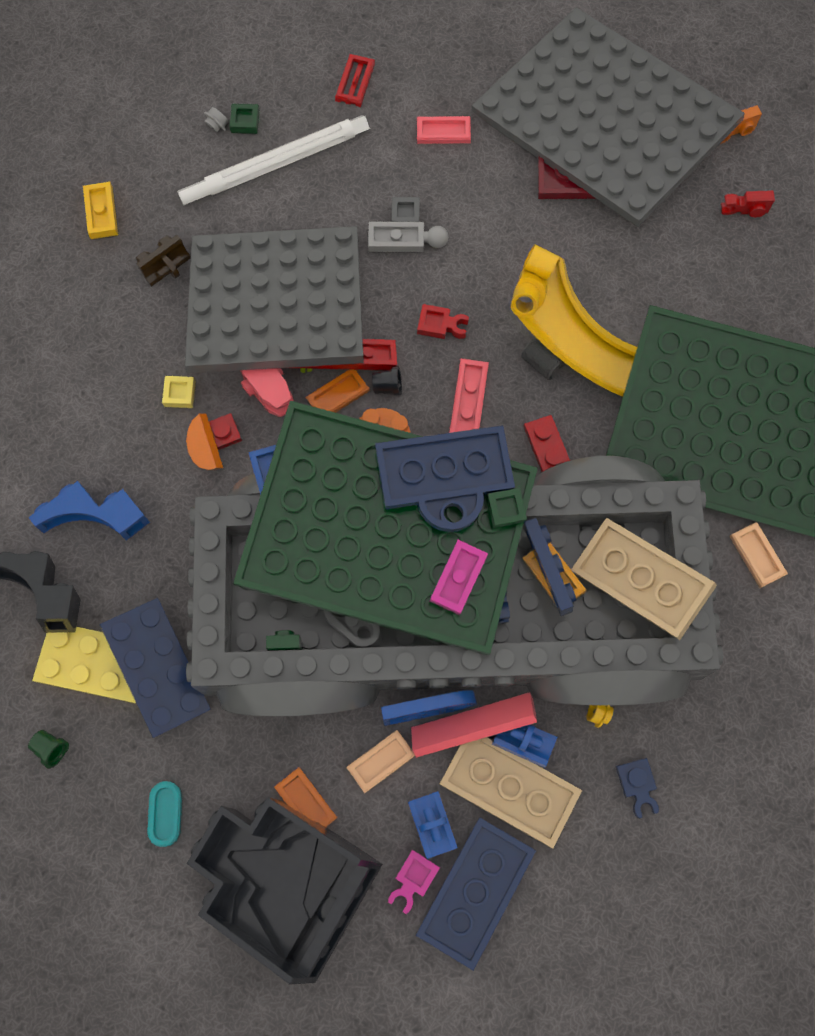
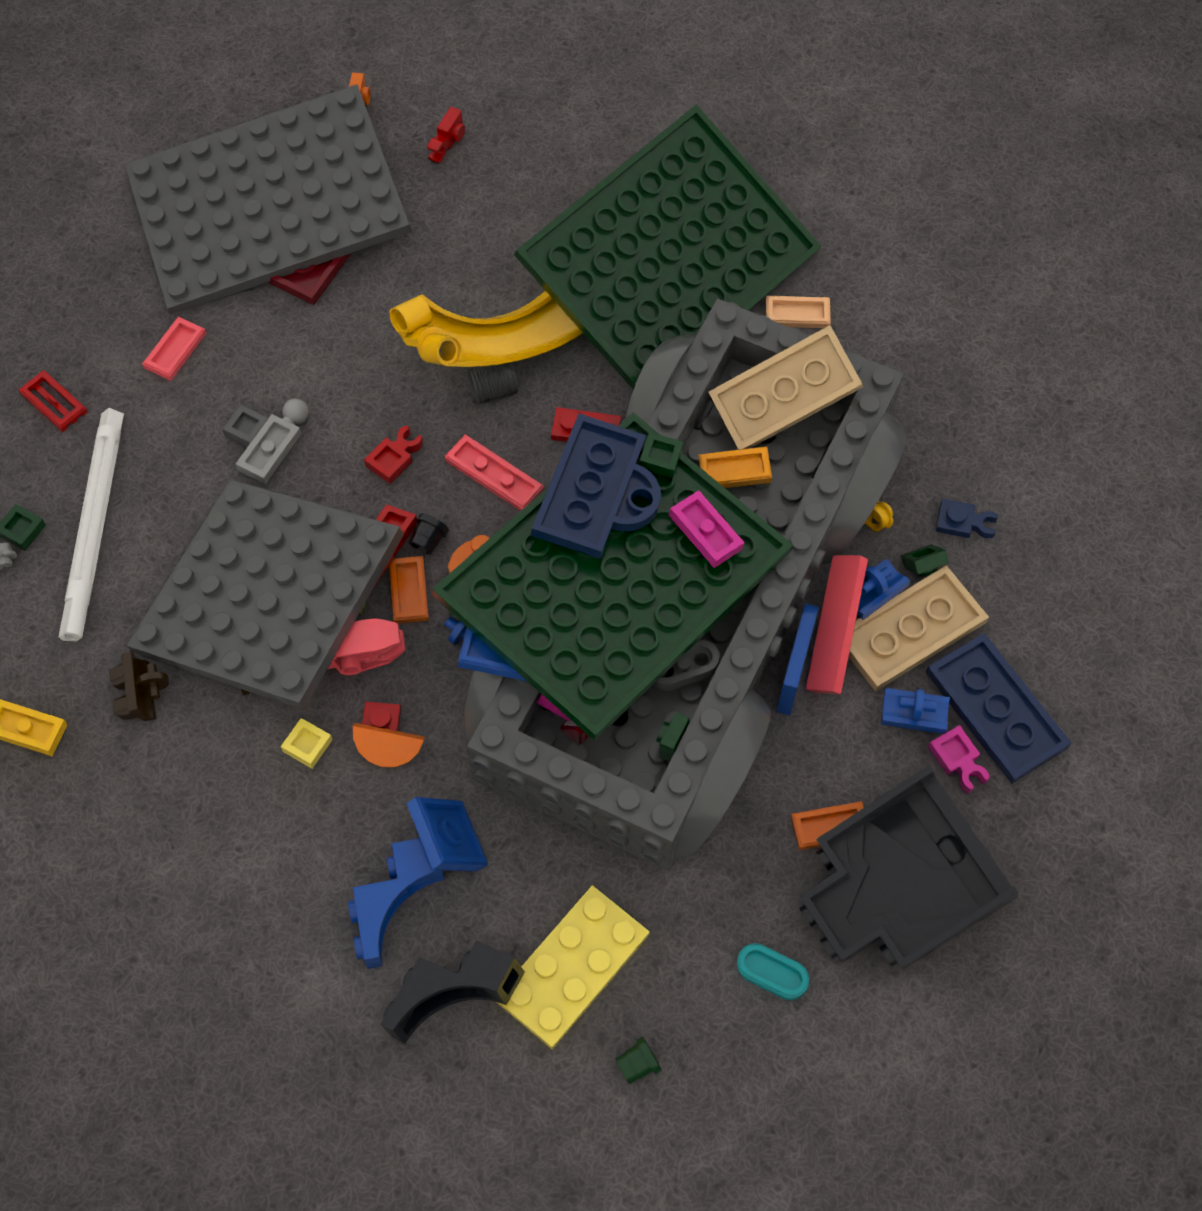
camera: 65 degrees left, 10 degrees down
dark blue plate [99,598,211,738] -> none
light nougat tile [346,730,415,793] -> none
dark blue plate [524,518,577,616] -> none
none -> blue tile [406,797,488,871]
none -> dark green plate [901,544,949,576]

